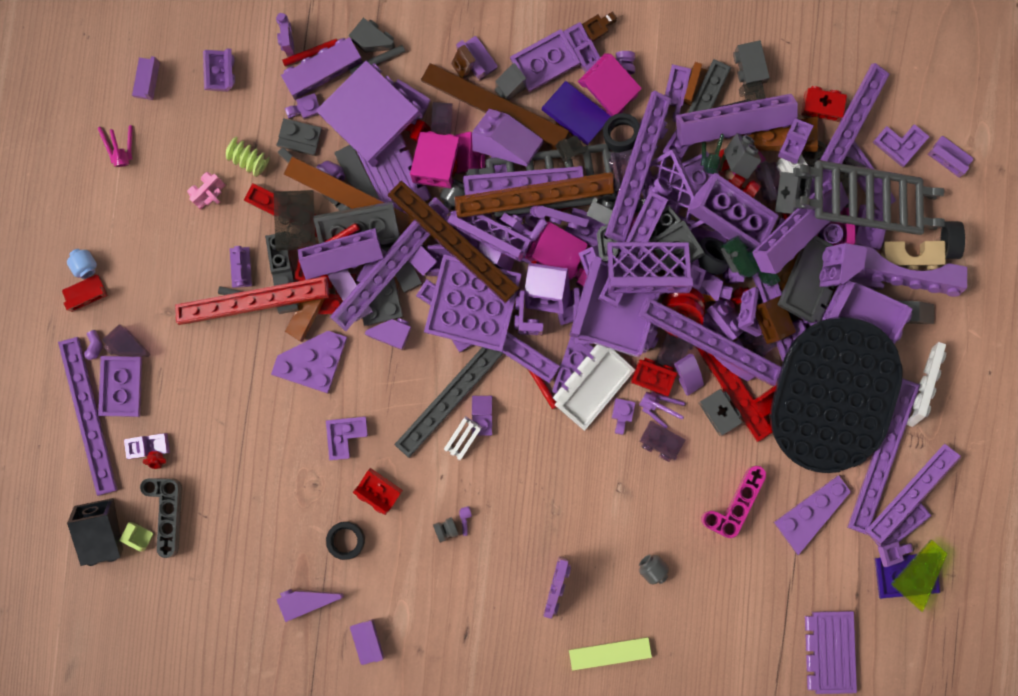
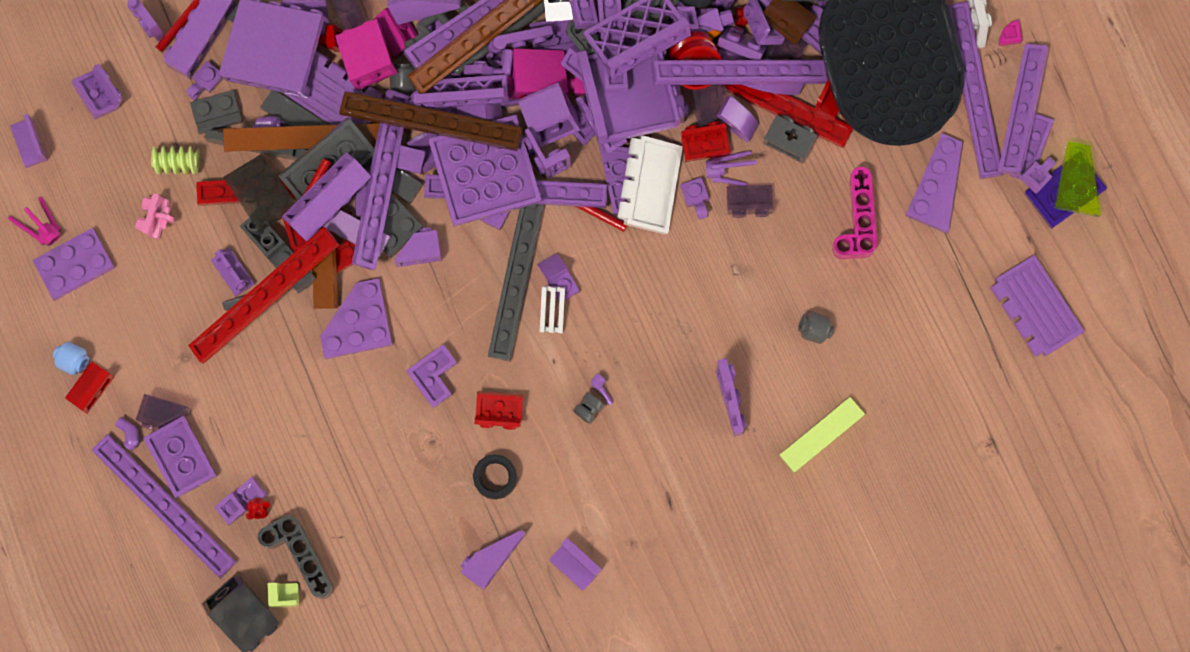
camera: 25 degrees left, 5 degrees down
none -> medium lavender plate [32,228,115,301]
none -> dark pink tile [999,20,1022,46]

